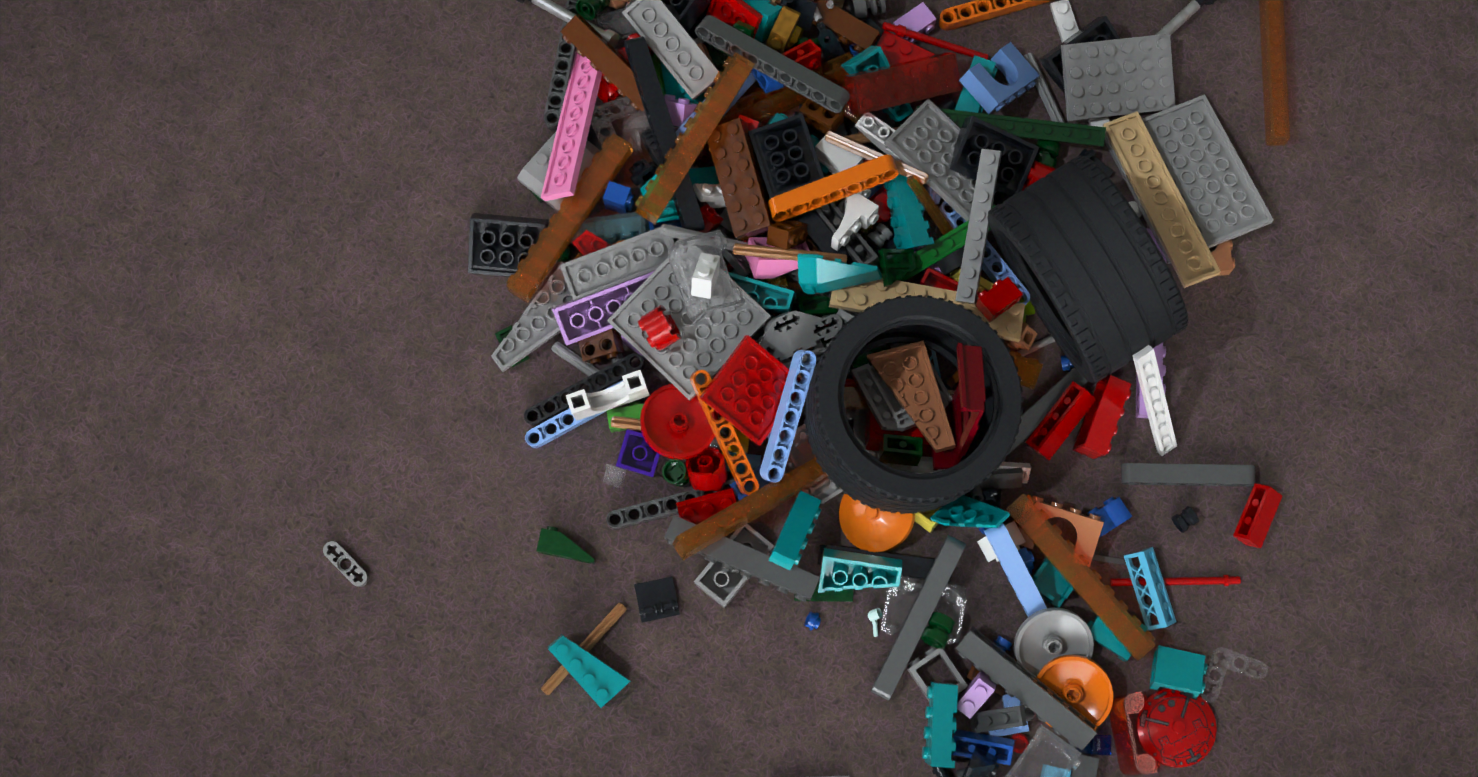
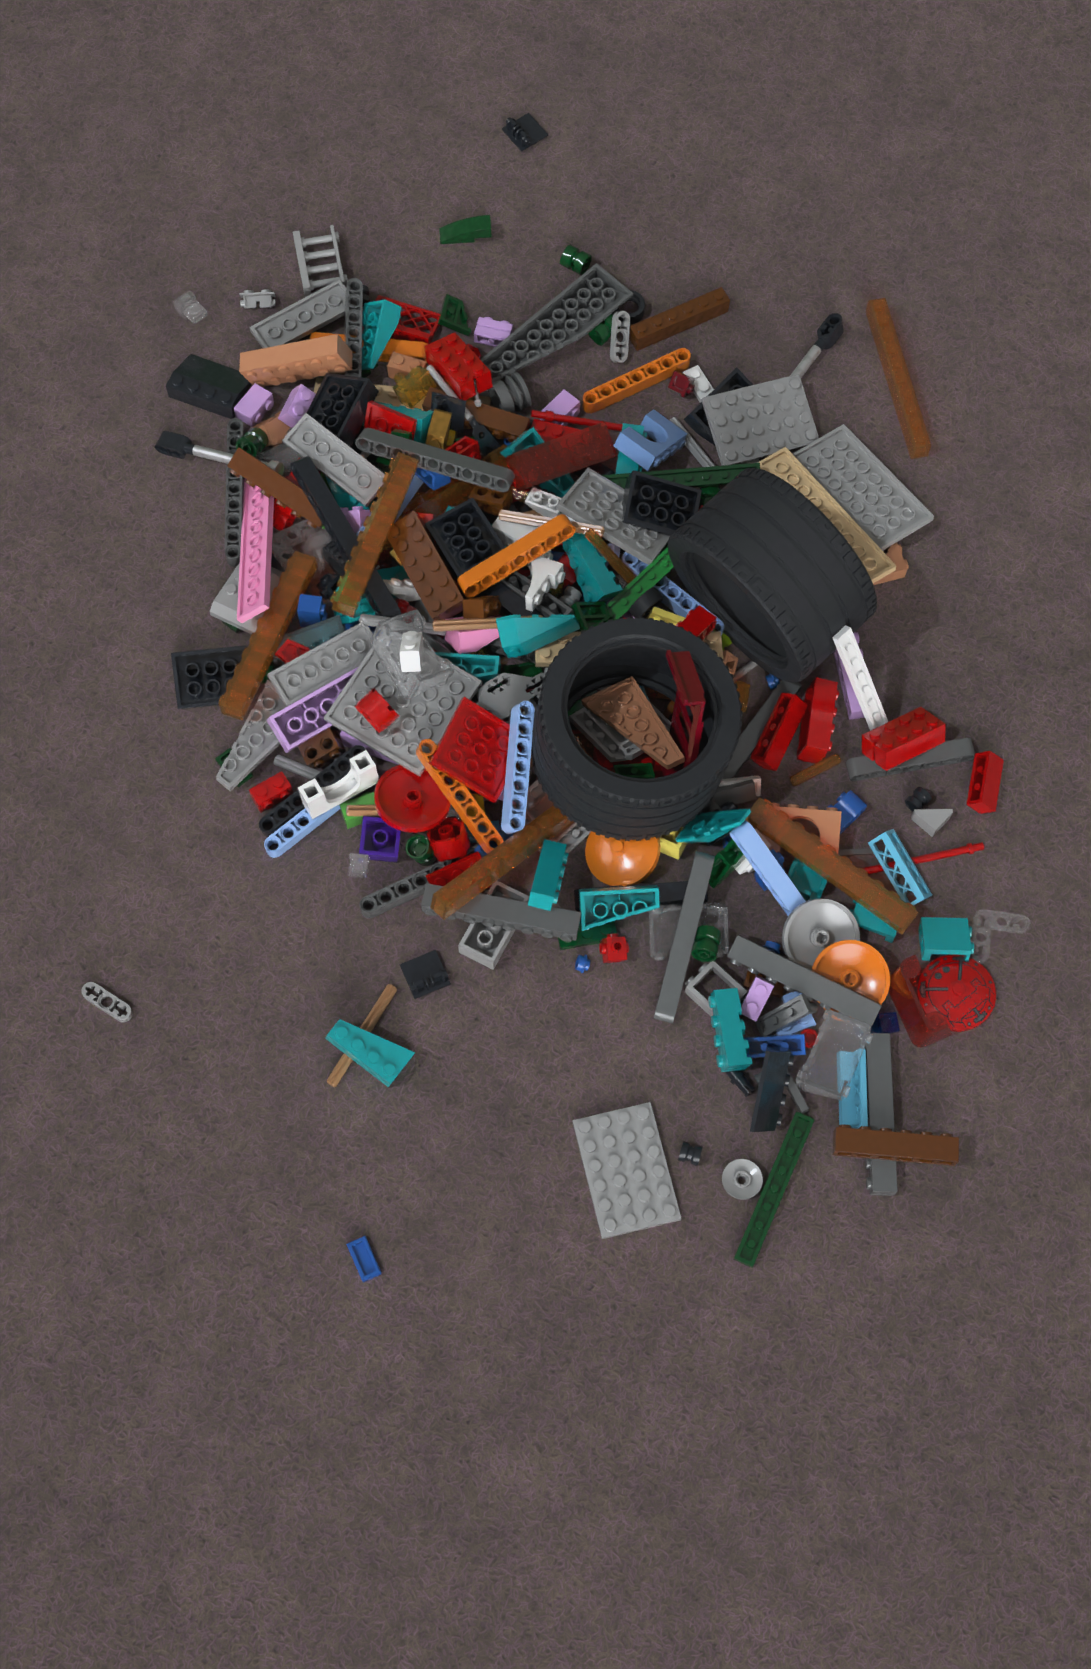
camera: 15 degrees left, 10 degrees down
dark green slope [536,526,596,565] -> none
light aqua hand [868,608,882,637] -> none
light grey plate [955,149,1002,304] -> none
none -> red brick [249,771,293,813]
none -> red brick [599,934,629,963]
none -> dark red bracket [668,370,695,398]
none -> dark green slope [709,839,746,889]
none -> clear orange axle [789,753,841,786]
none -> red piece [862,707,946,771]
none -> light grey slope [911,809,953,837]

